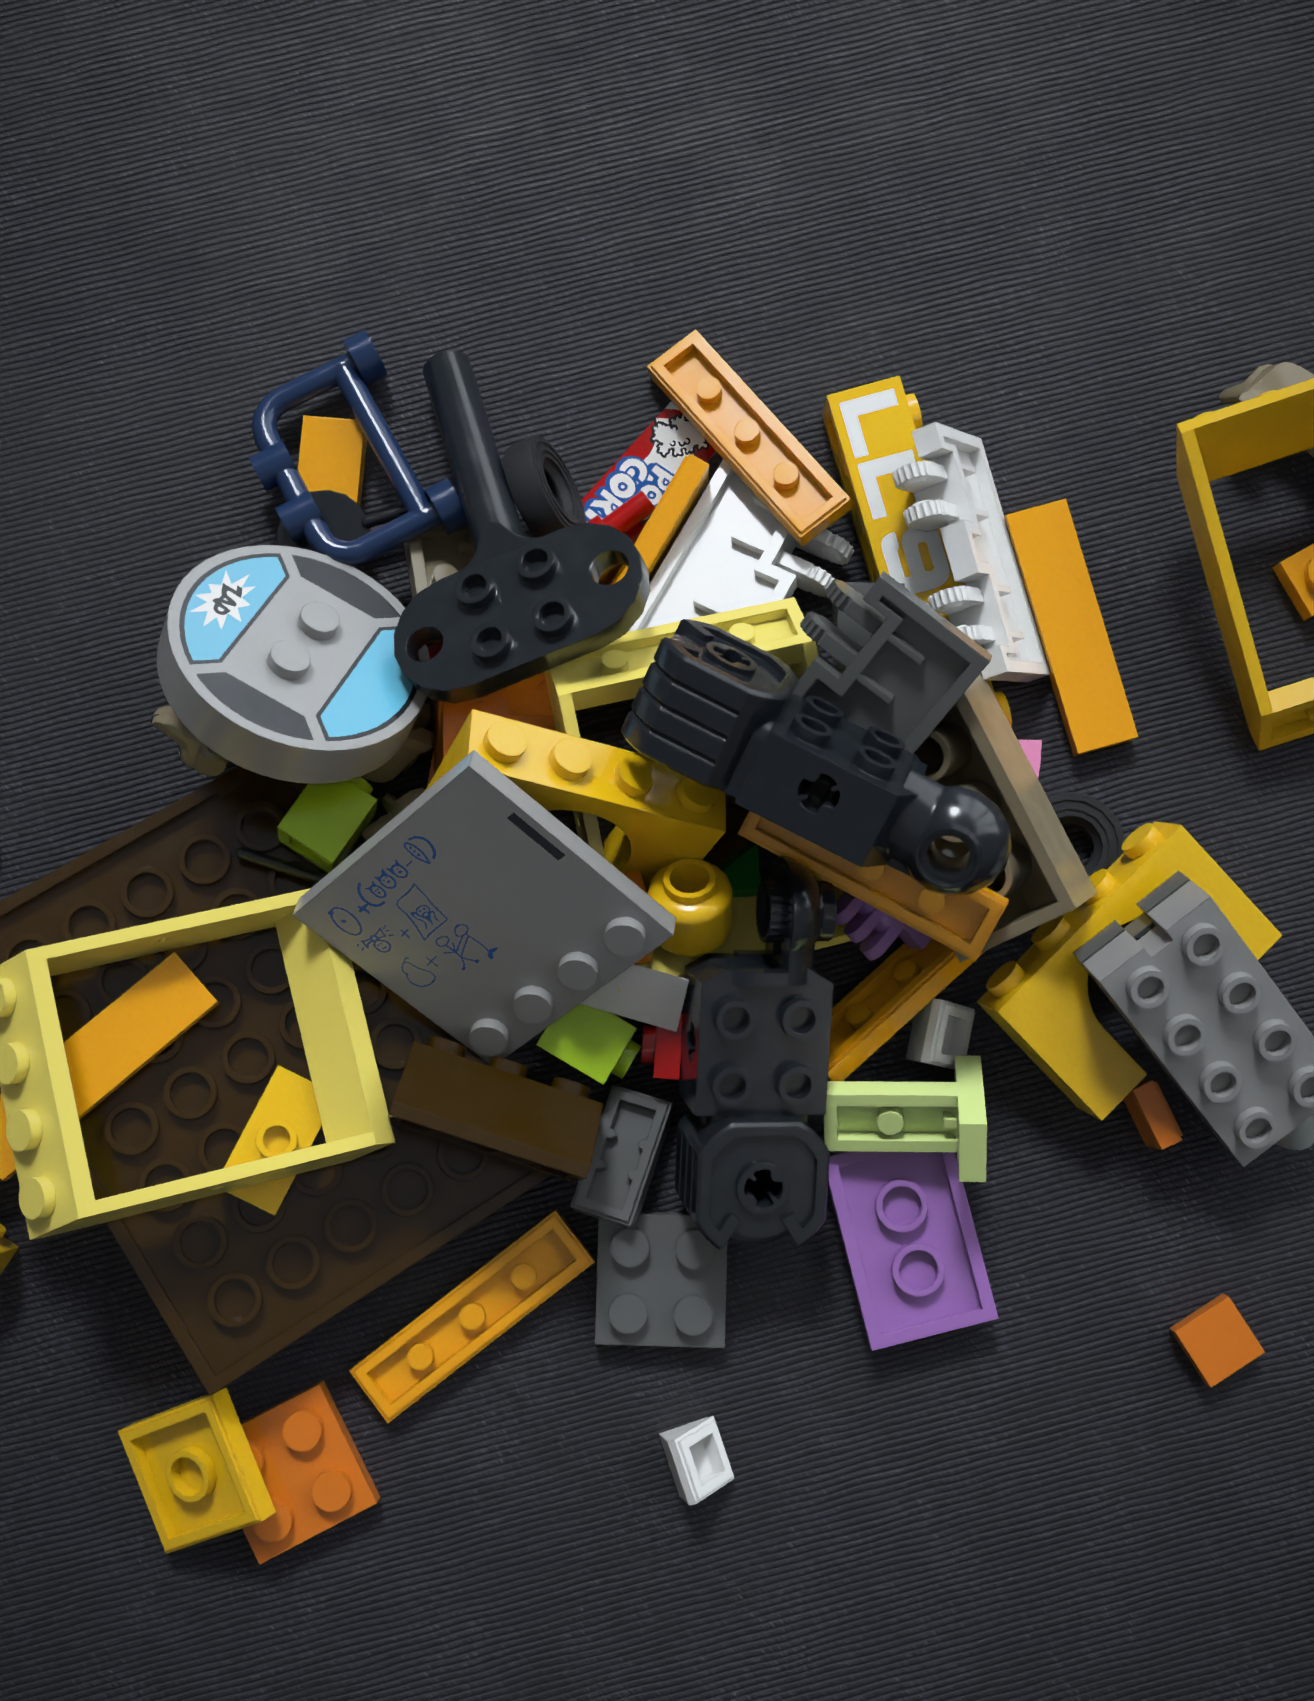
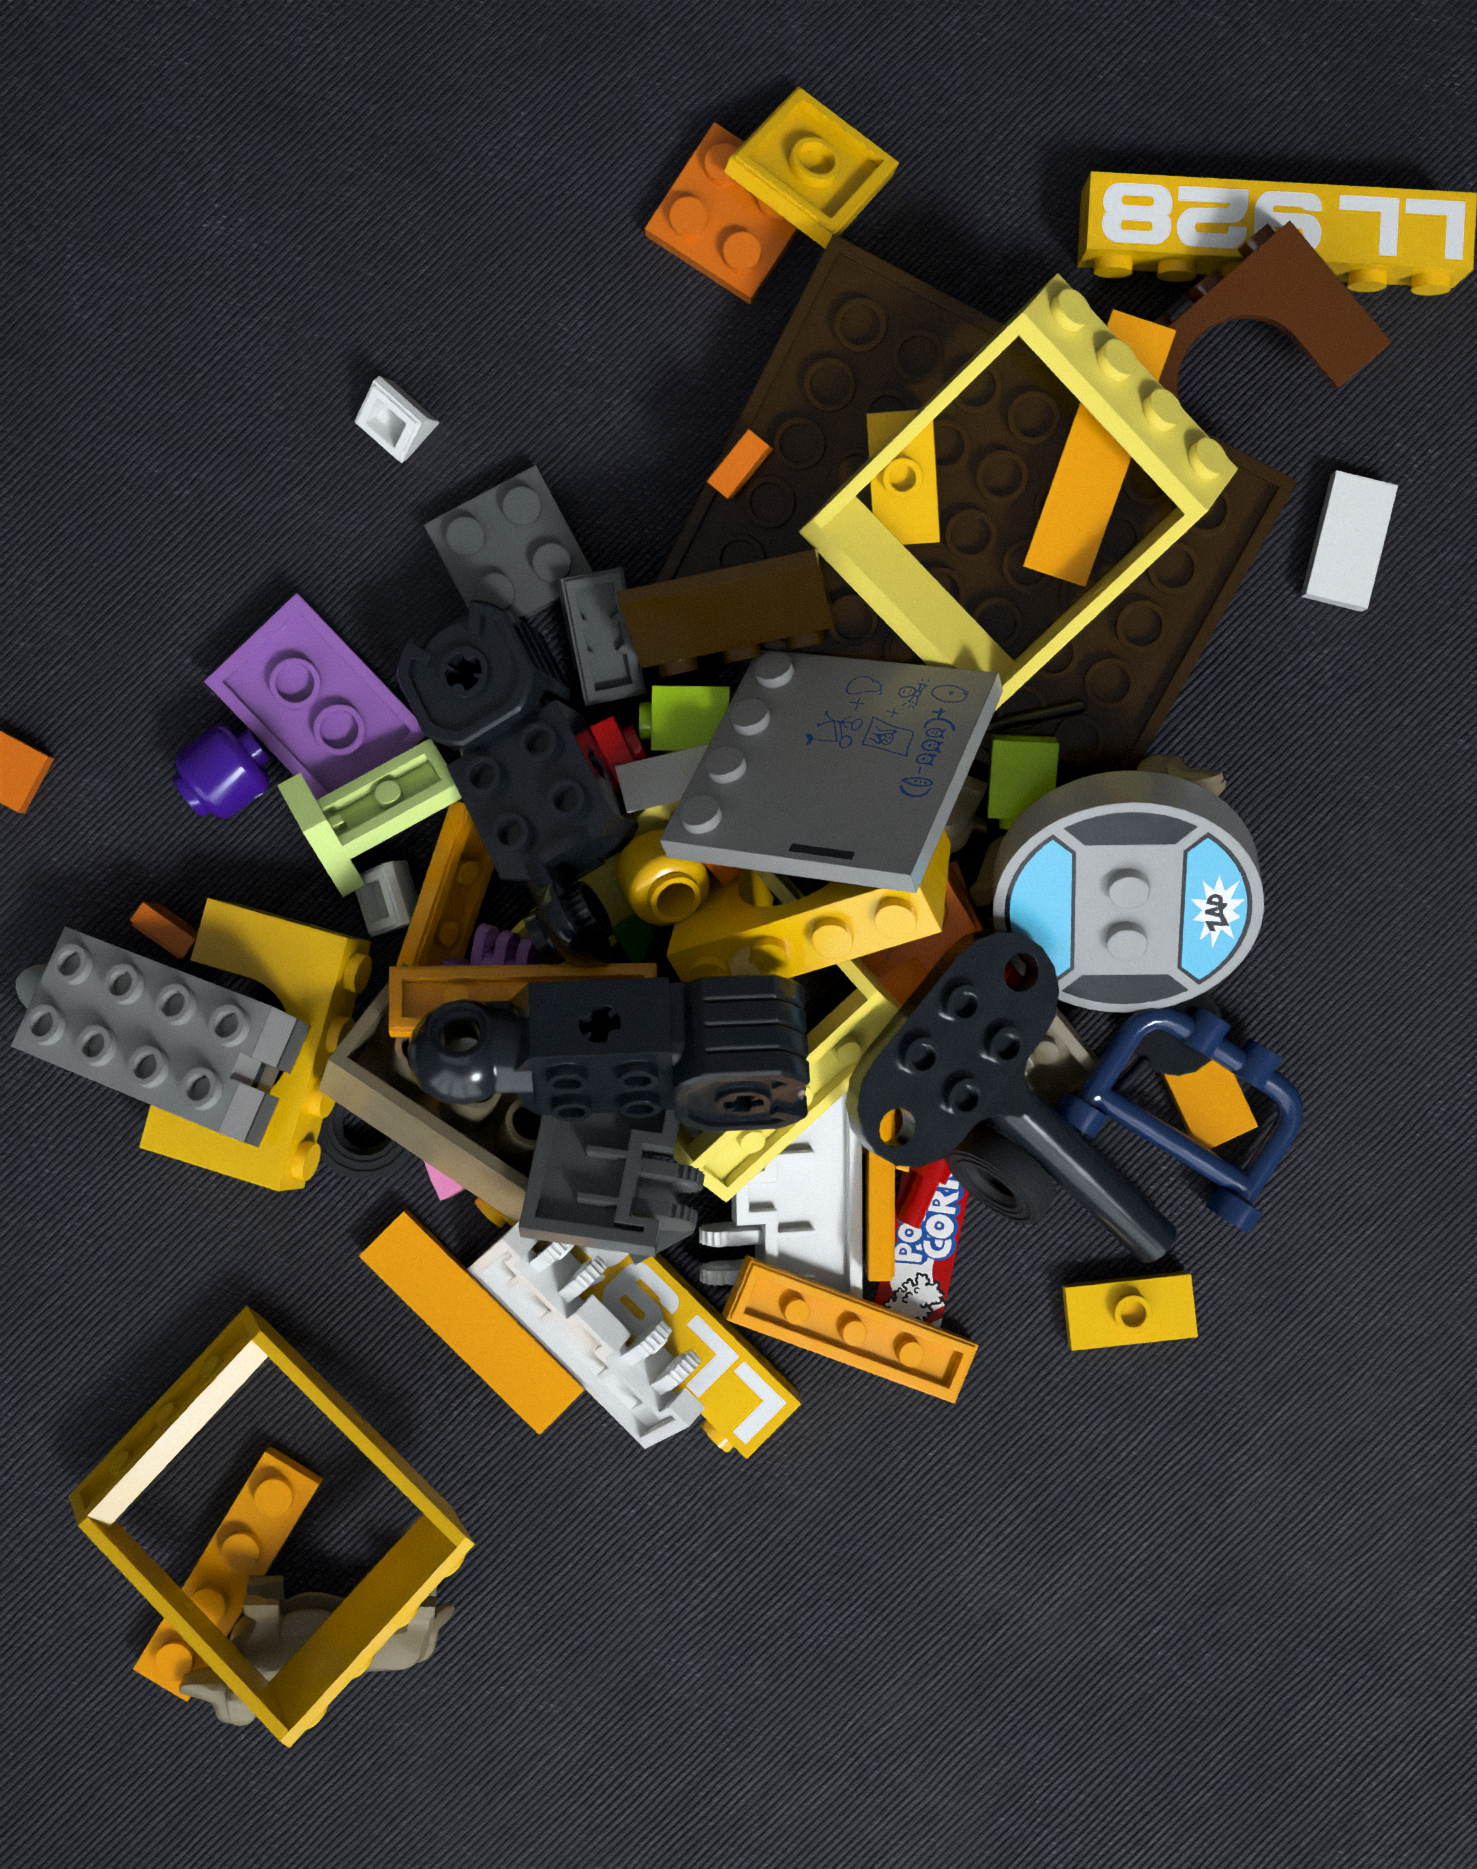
camera: 145 degrees right, 5 degrees up
light orange tile [349,1208,595,1423] -> none
none -> dark purple head [172,723,272,819]
none -> orange tile [707,429,773,500]
none -> yellow plate [1062,1271,1198,1351]

